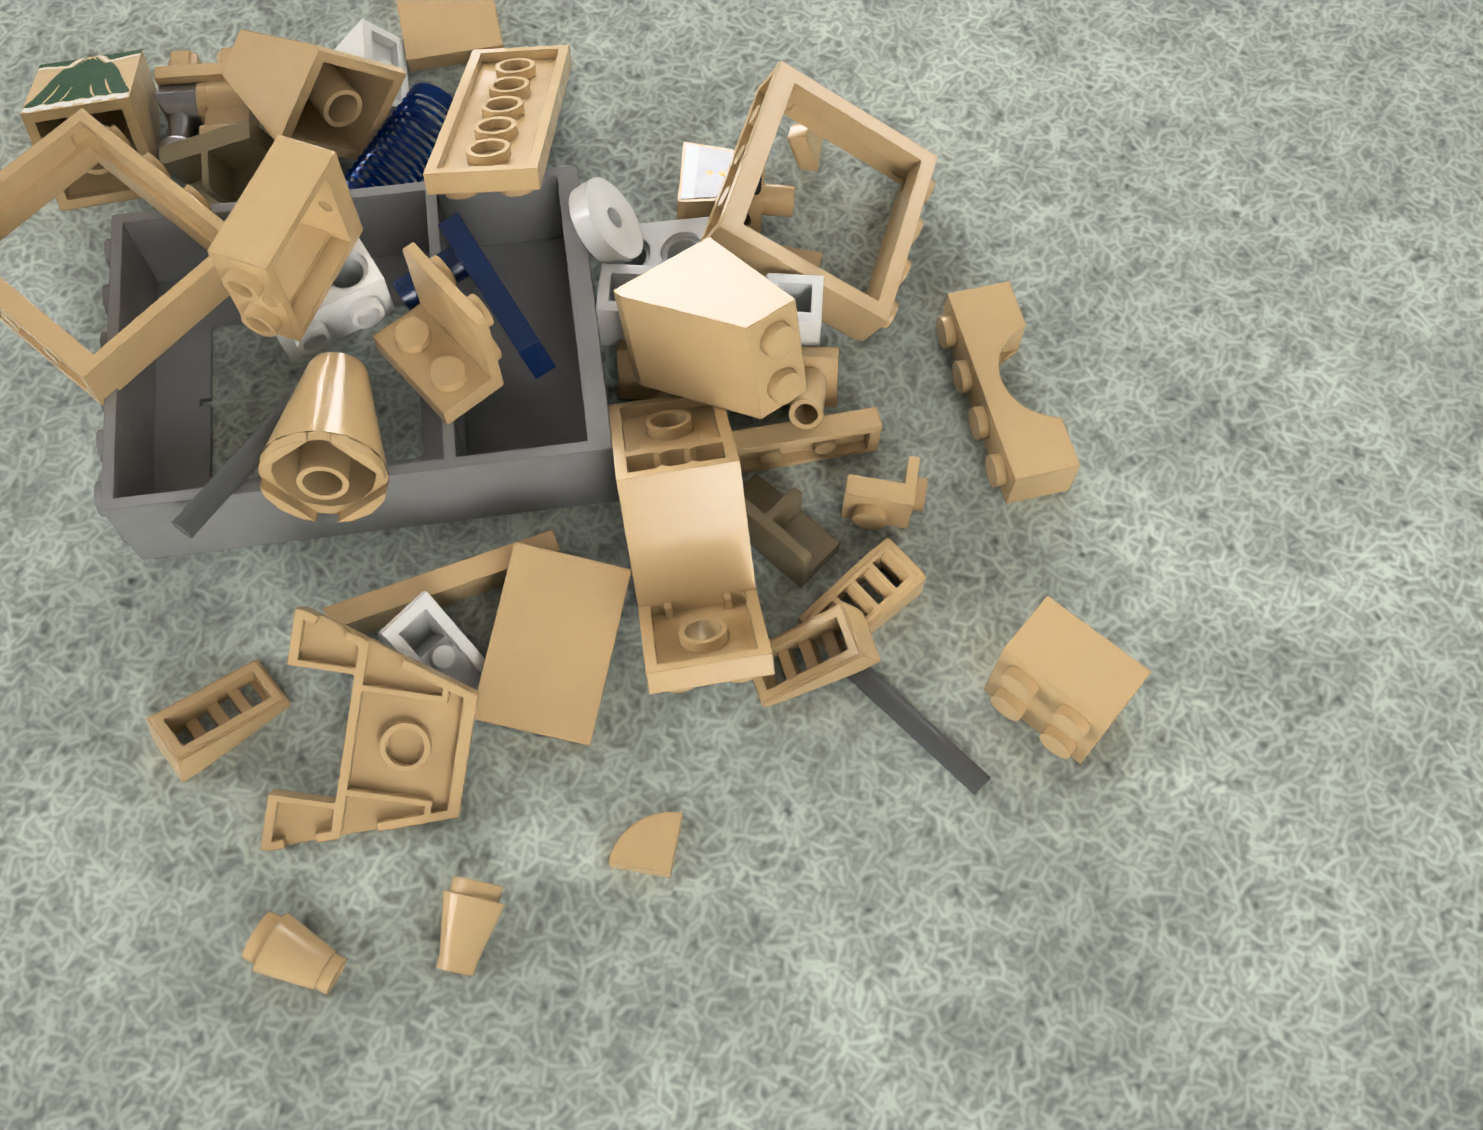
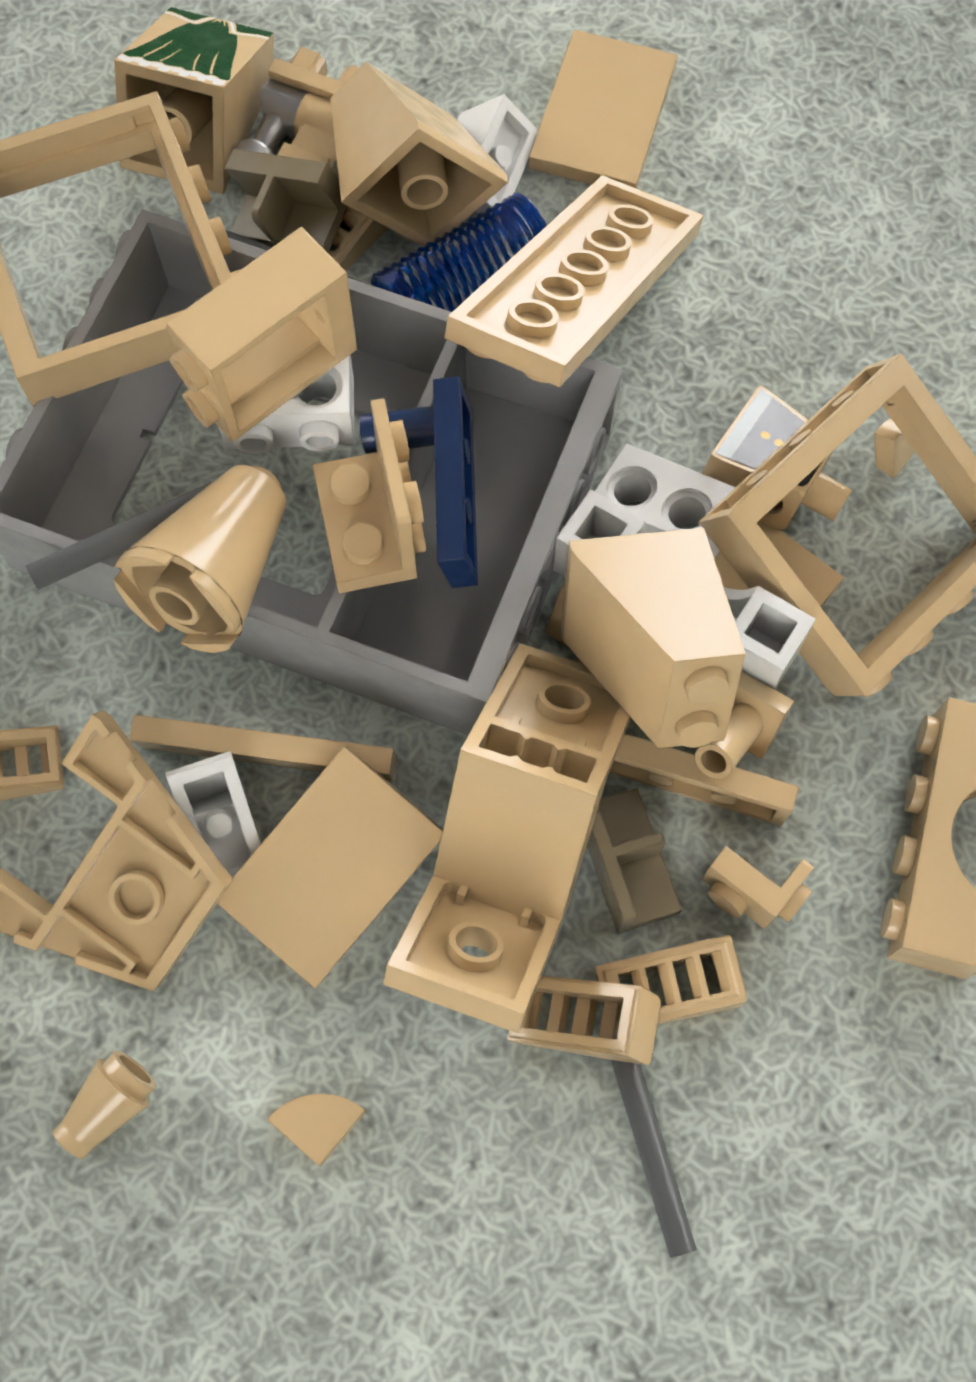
camera: 30 degrees right, 5 degrees up
white piece [568,177,643,264] -> none
tan brick [984,596,1151,764] -> none

